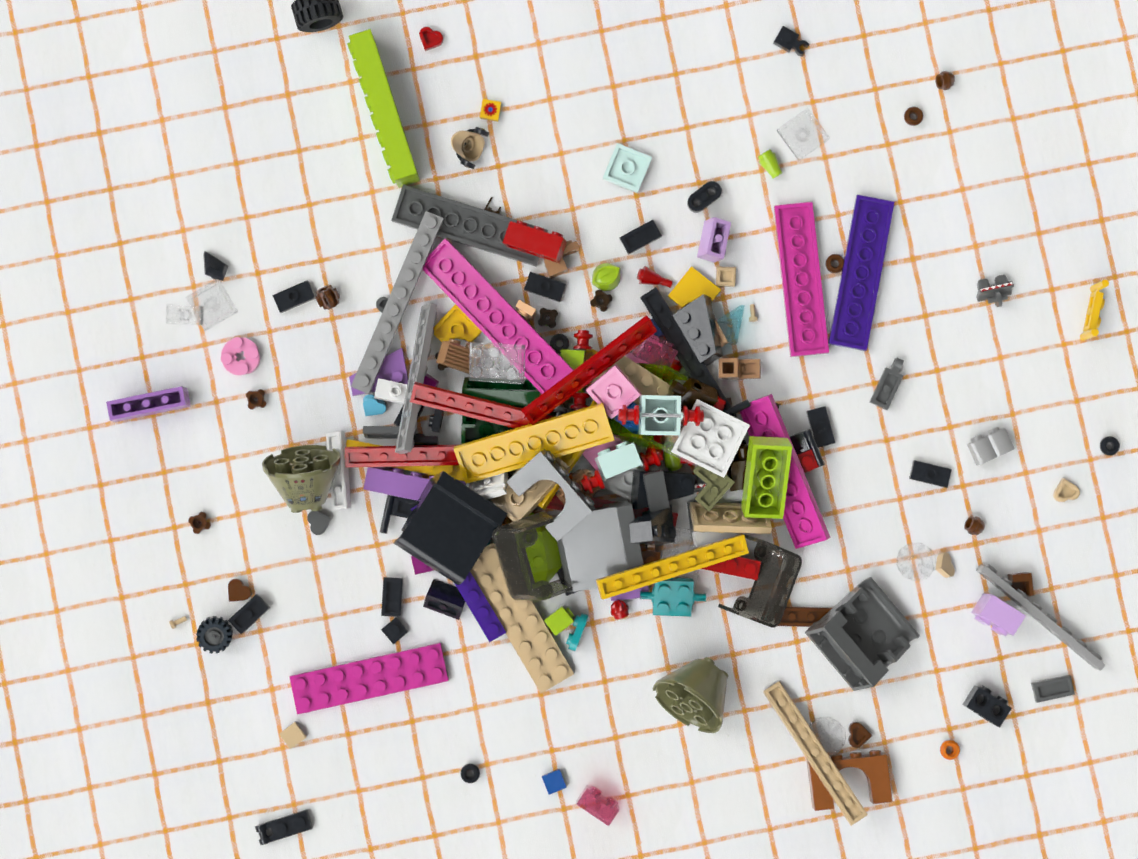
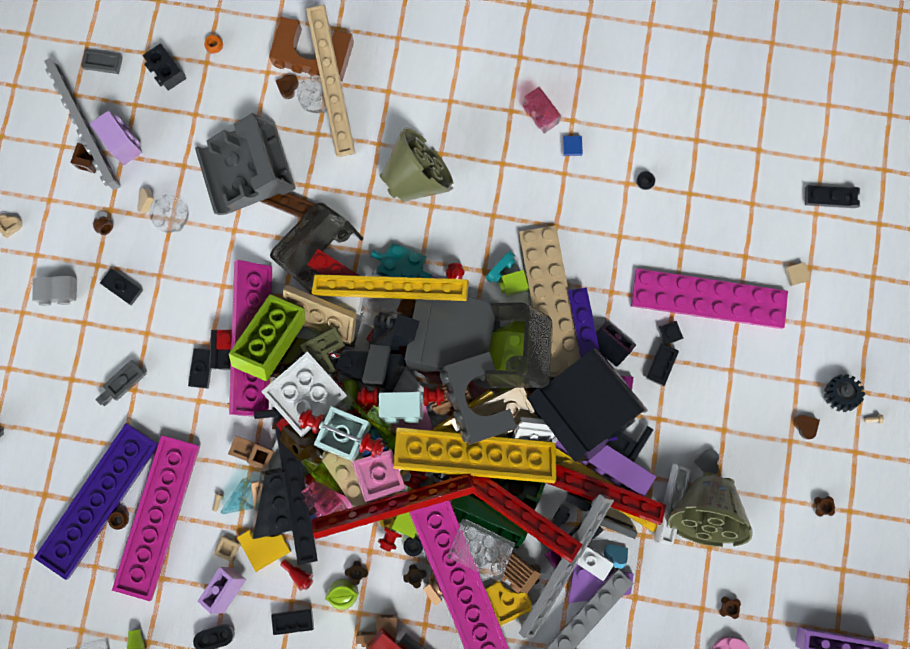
camera: 160 degrees left, 5 degrees down
black plate [228,594,271,635] -> none
black plate [524,272,566,302] -> none

